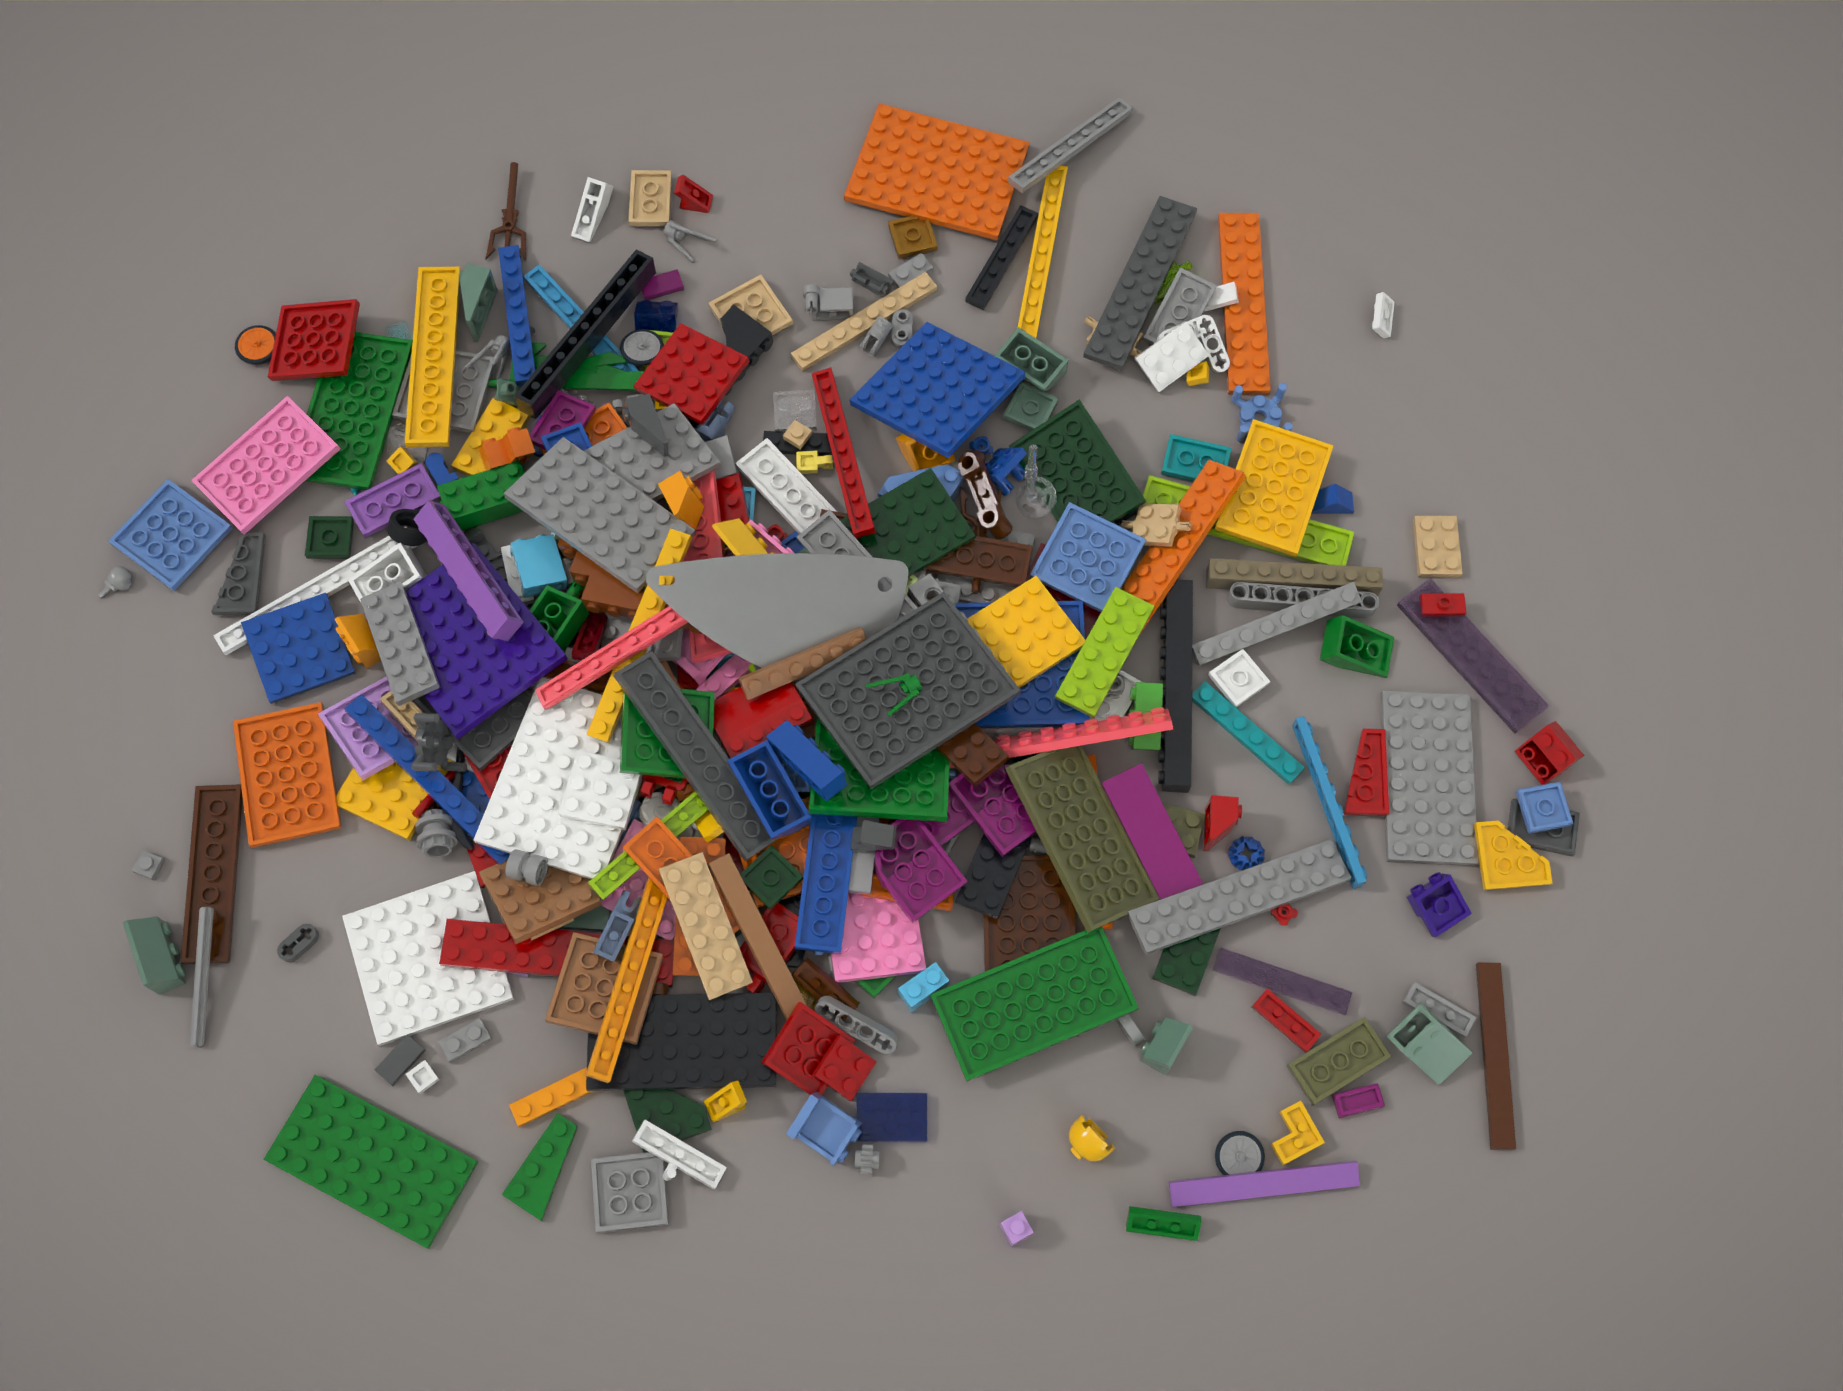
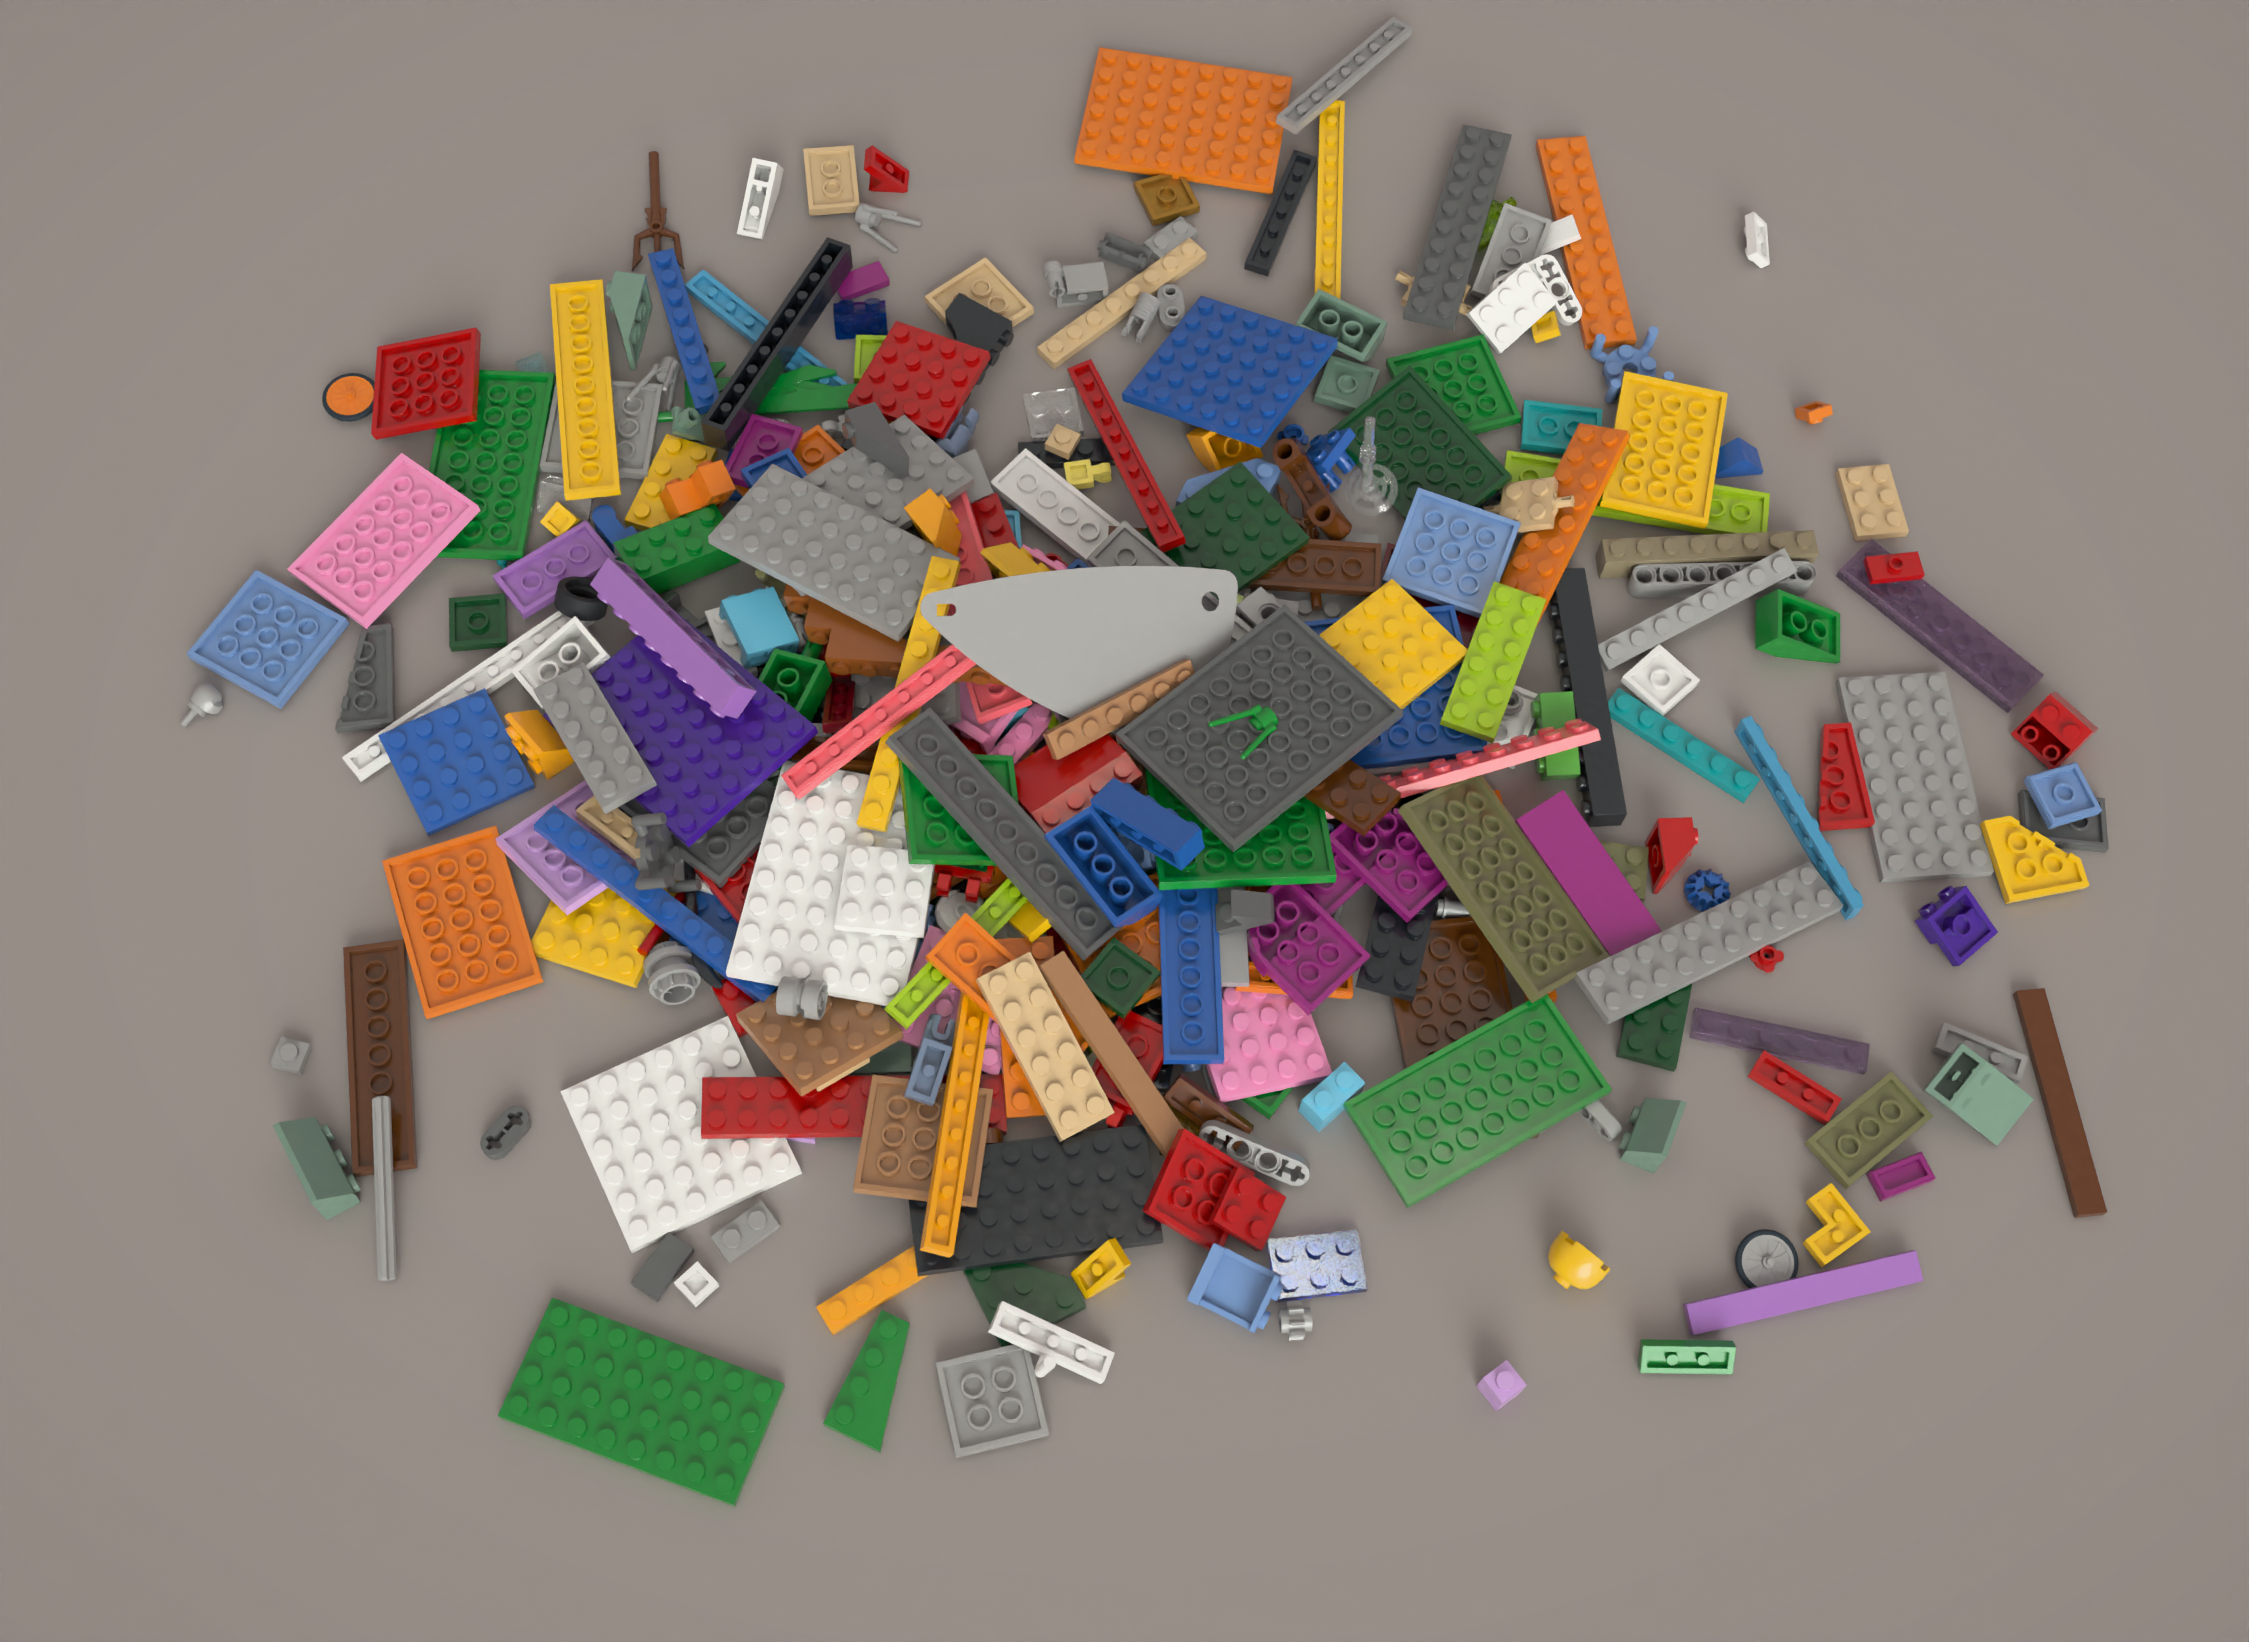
camera: 10 degrees left, 5 degrees down
light grey wheel [620,329,664,366] -> none
none -> green plate [1385,334,1522,435]
none -> orange plate [1794,401,1833,424]

